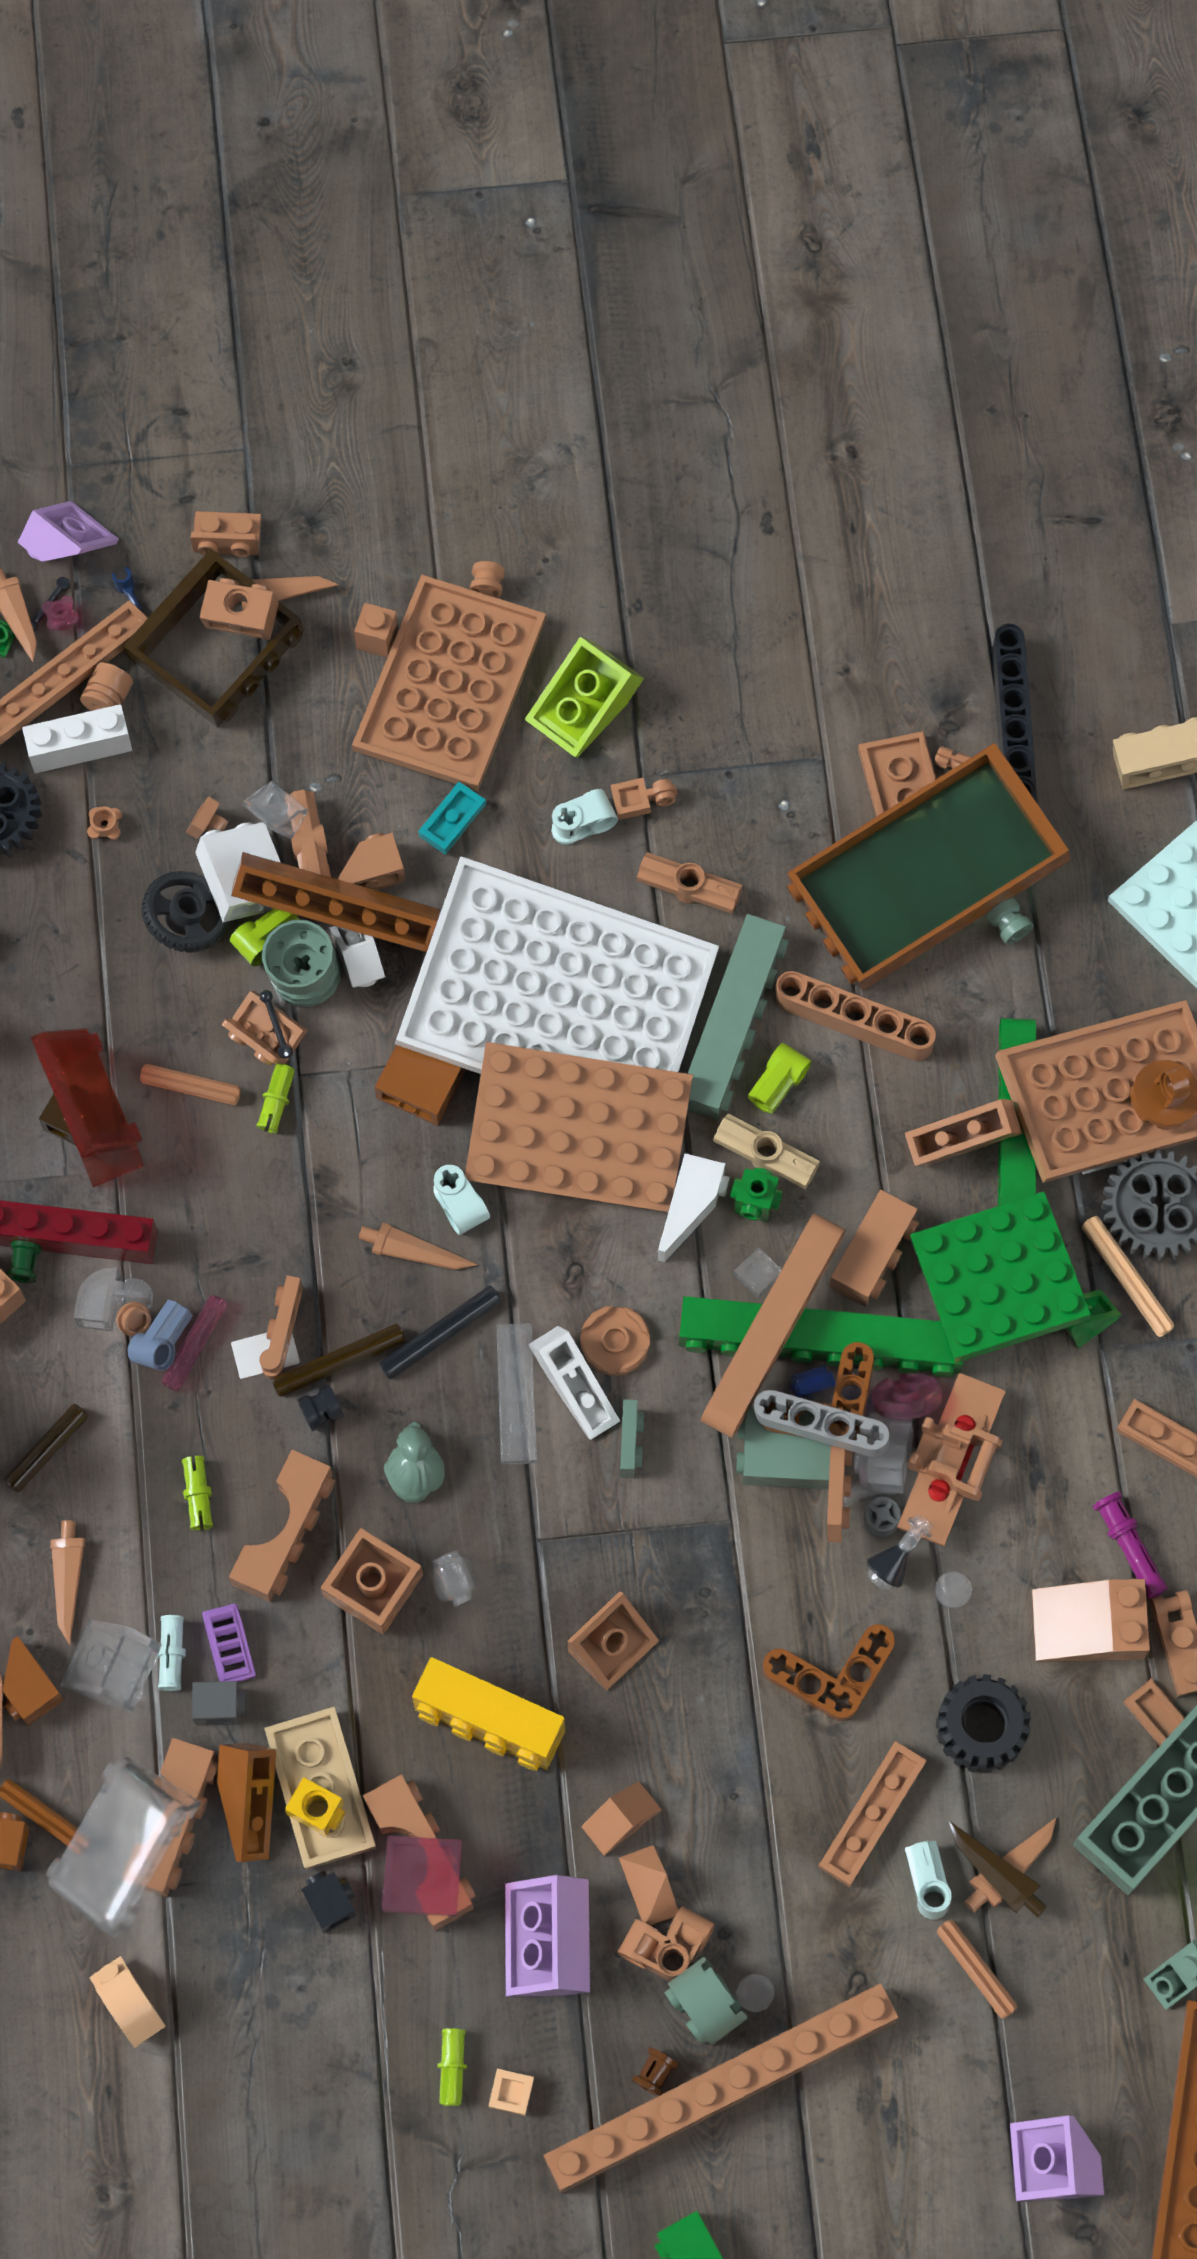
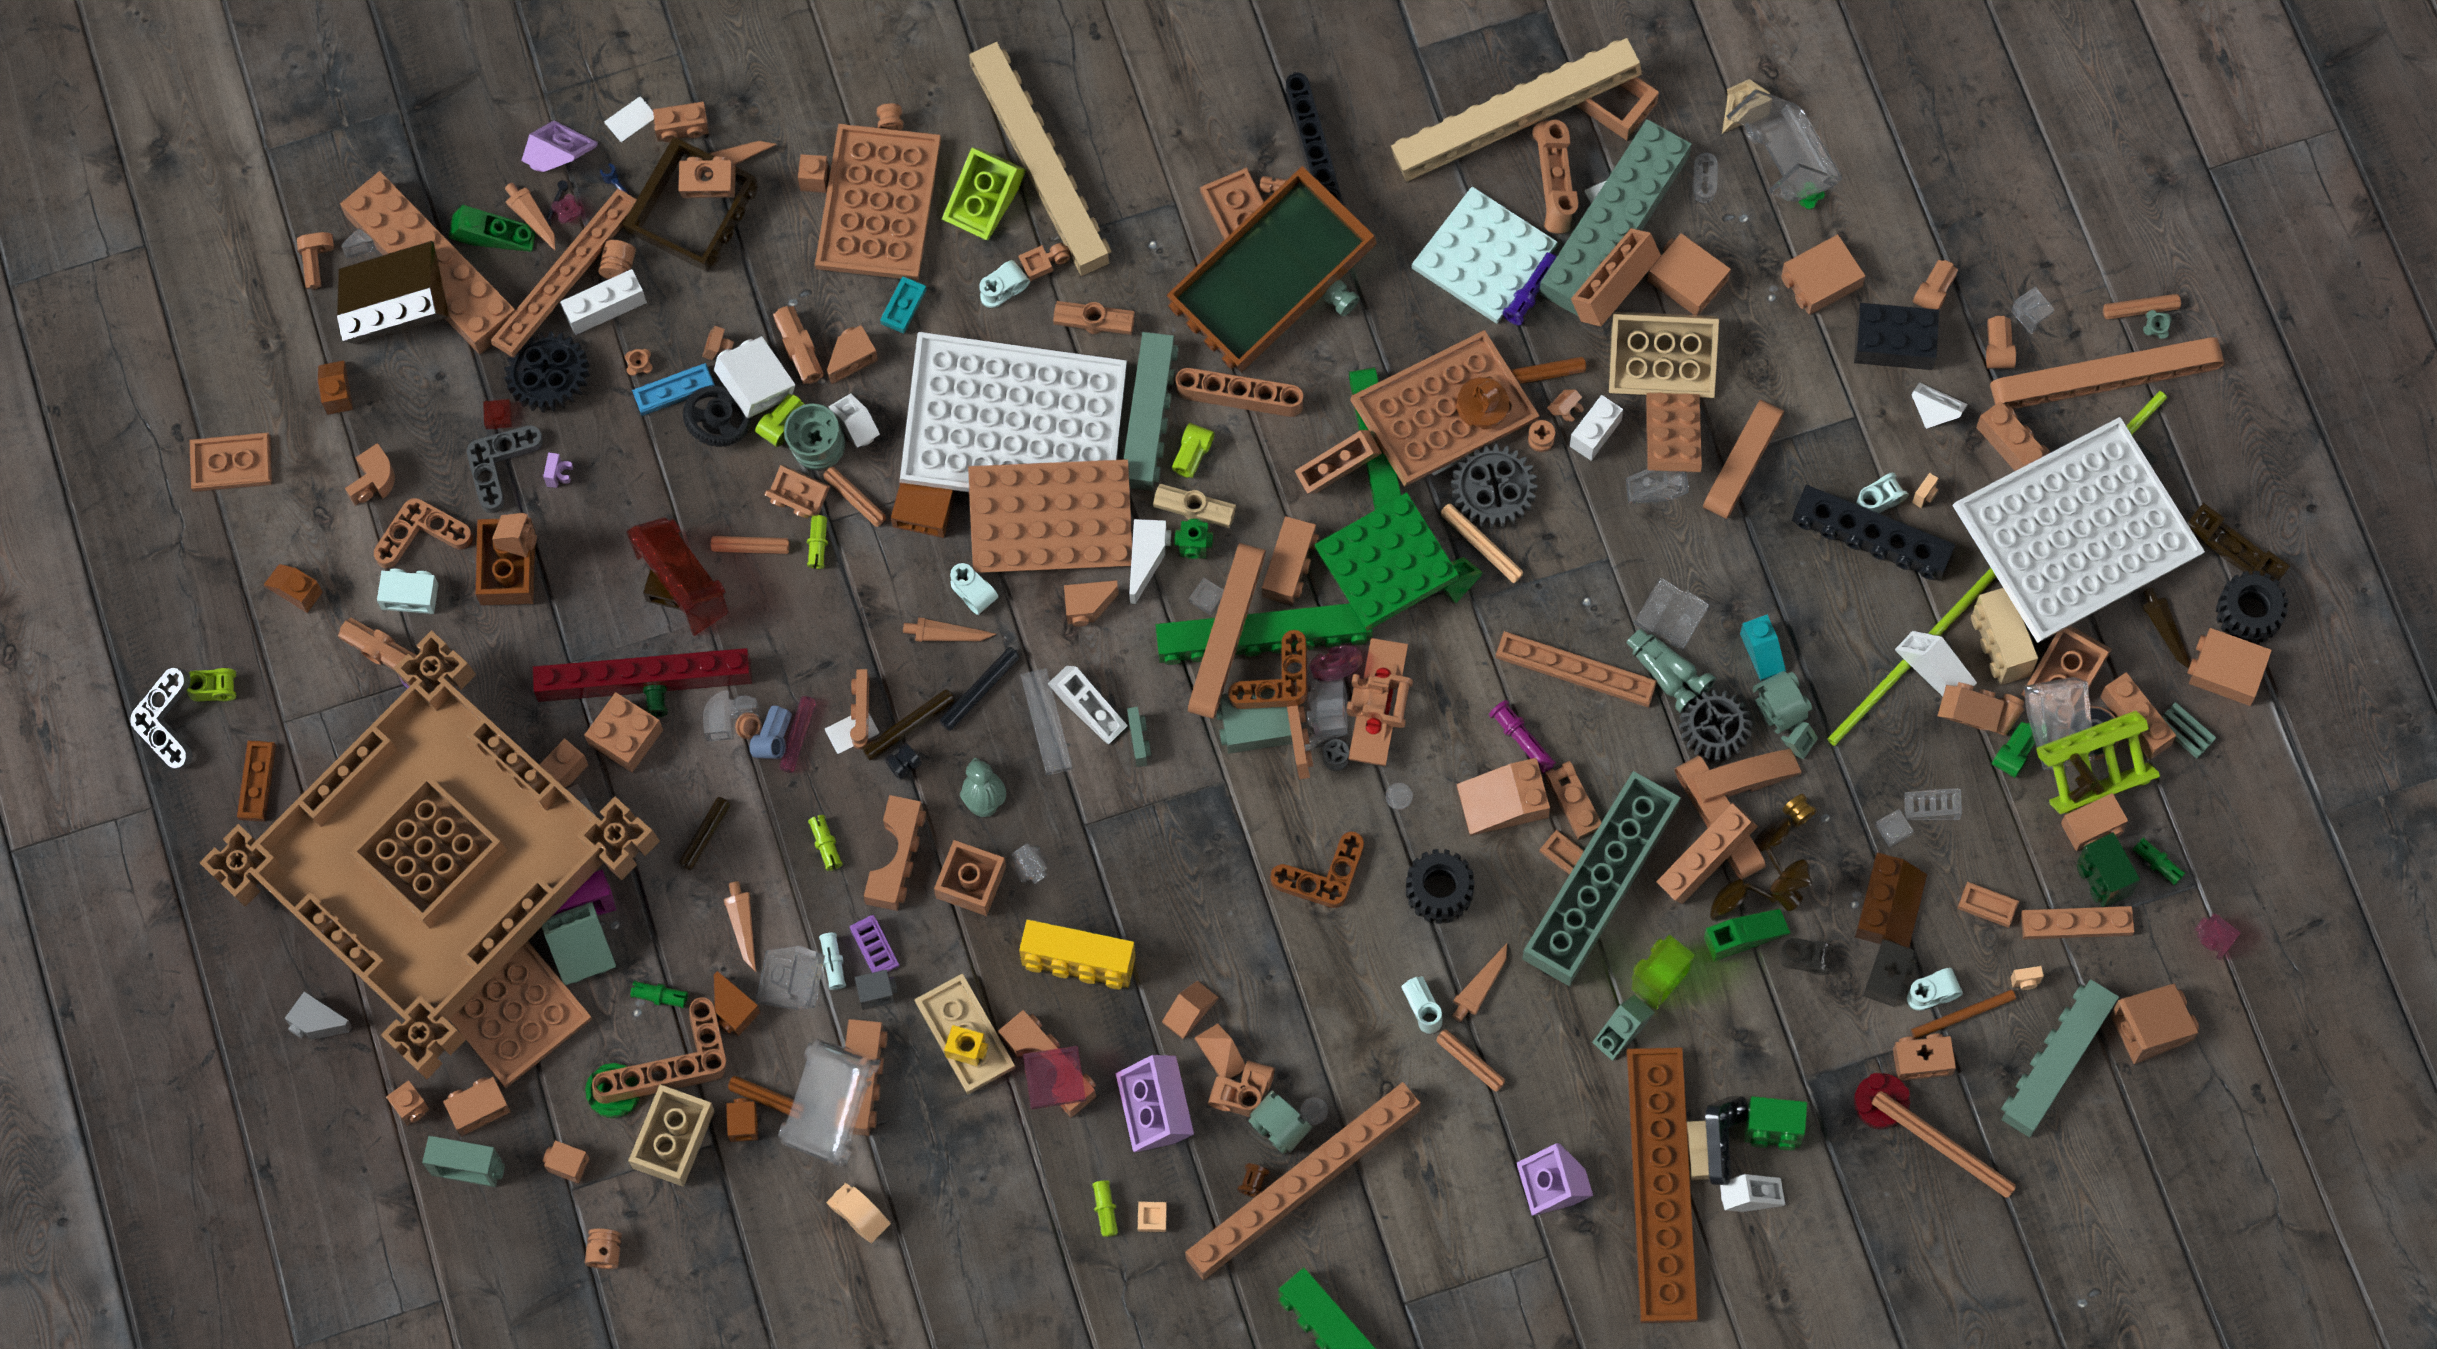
camera: 10 degrees left, 0 degrees up
dark orange slope [217,1743,276,1862] -> none
dark orange brick [231,852,440,952] -> none
clear slope [242,781,308,839] -> none
black hinge [259,990,293,1059] -> none
black brick [301,1871,357,1934] -> none
nougat slope [567,1591,659,1690] -> none
nougat tile [580,1306,650,1376] -> none
light grey beam [754,1390,890,1457] -> none
clear blue slope [789,1366,836,1398] -> none
nougat plate [818,1741,927,1887] -> none
piece [866,1514,934,1591] -> none
dark brown bar [949,1821,1047,1918] -> none
none -> white sticker [605,97,654,142]
none -> dark azure tile [632,363,715,416]
none -> nougat axle [823,467,886,527]
none -> tan brick [969,42,1111,276]
none -> nougat slope [1064,581,1119,627]

